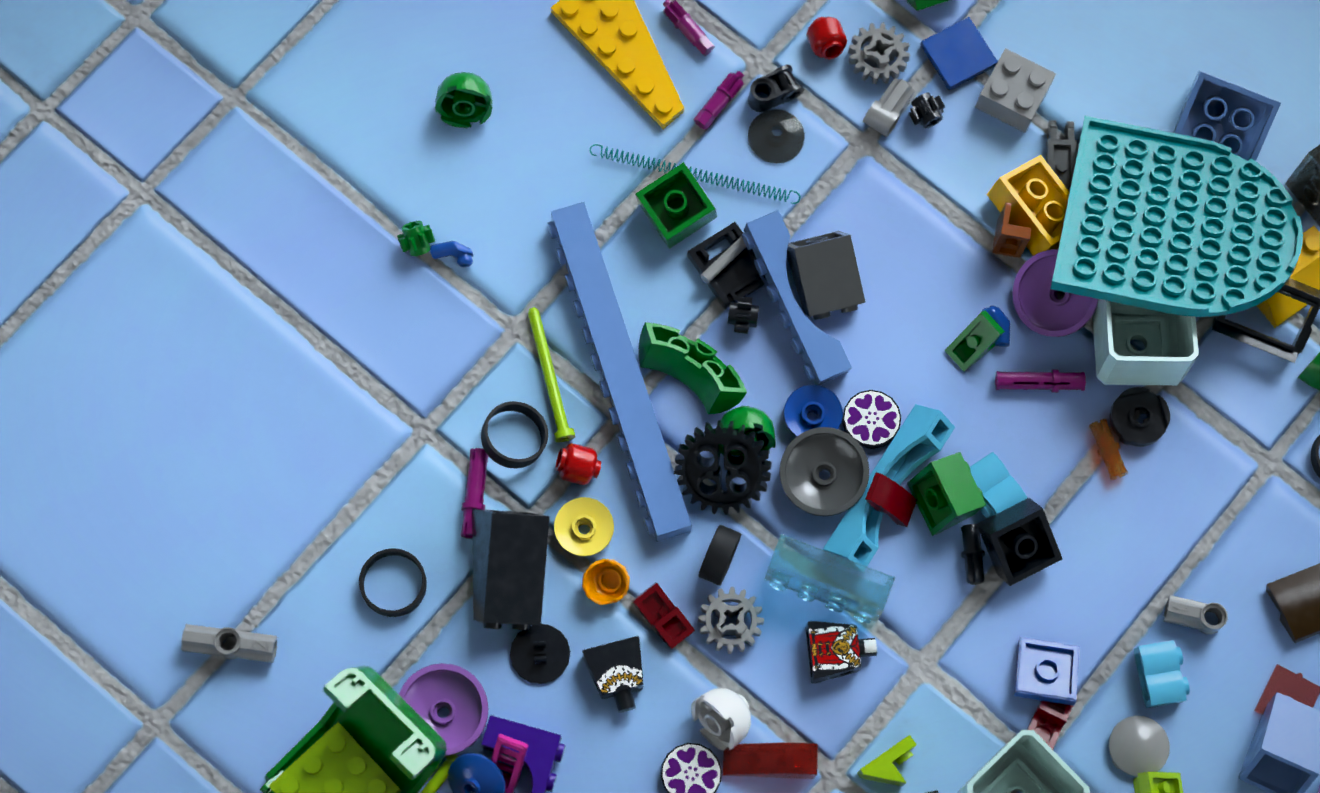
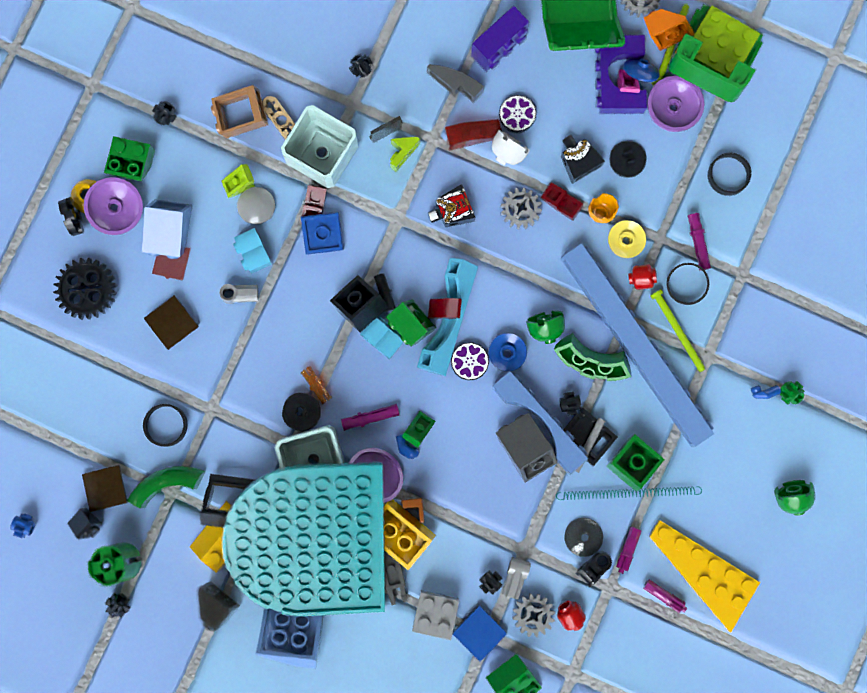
camera: 165 degrees right, 10 degrees up
light grey piece [181,624,278,663] -> none
black slope [472,509,550,630] -> none
black gear [674,420,772,515] -> none
black tyre [698,525,741,586] -> none
clear light blue piece [764,534,895,623] -> none
dark grey dish [780,427,869,516] -> none

